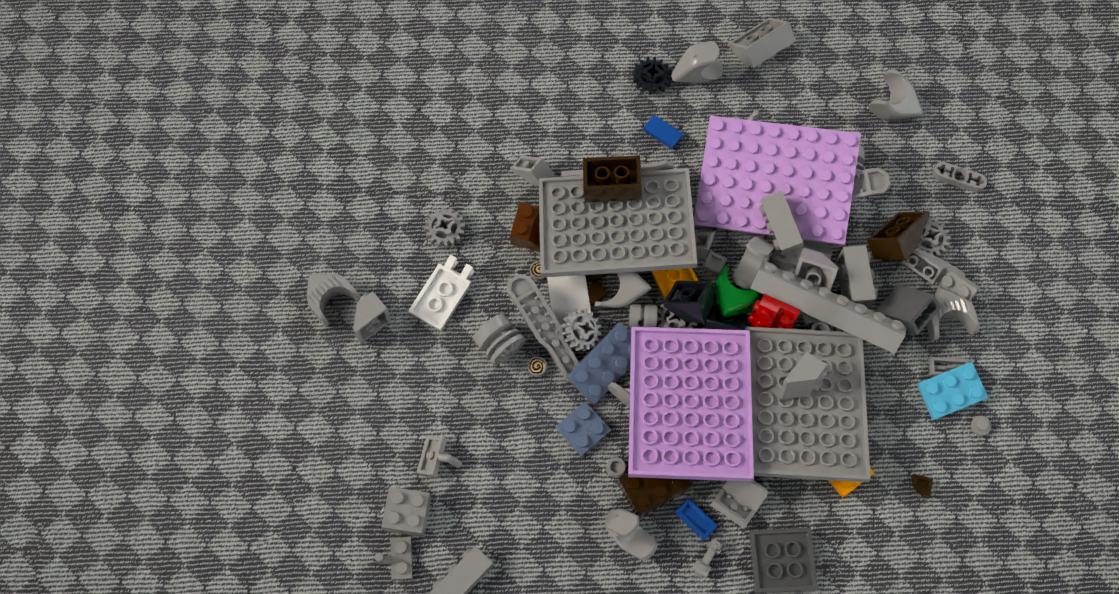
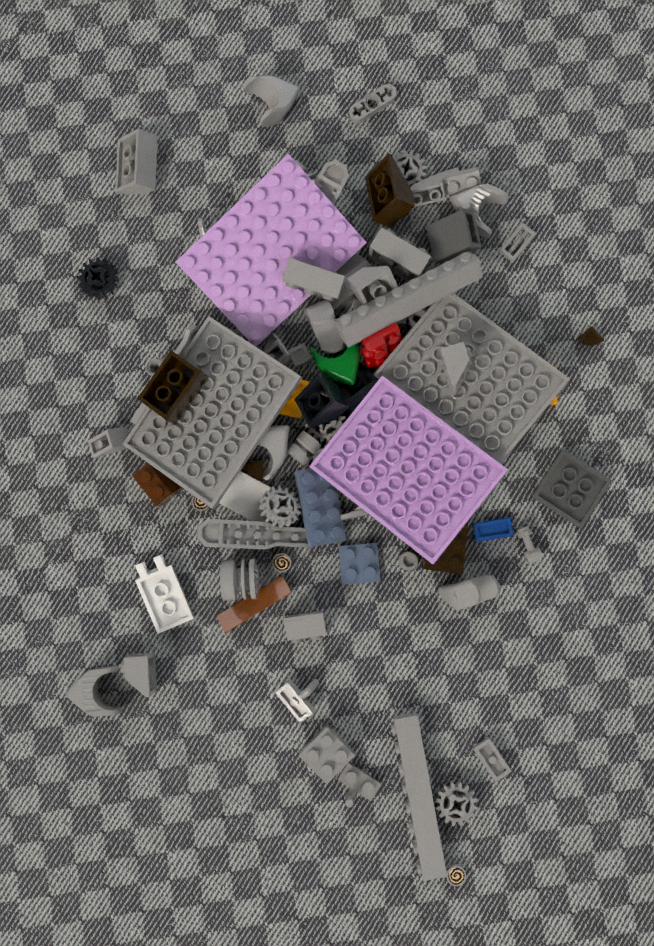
camera: 50 degrees left, 15 degrees up
light grey gear [424,208,465,249] -> none
blue tile [643,115,683,150] -> none
light grey animal [671,41,723,83] -> none
light grey bracket [711,480,769,529] -> none
medium azure plate [917,362,988,420] -> none
light grey plate [971,416,991,436] -> none
none -> dark orange slope [217,576,292,633]
none -> light grey slope [283,610,327,643]

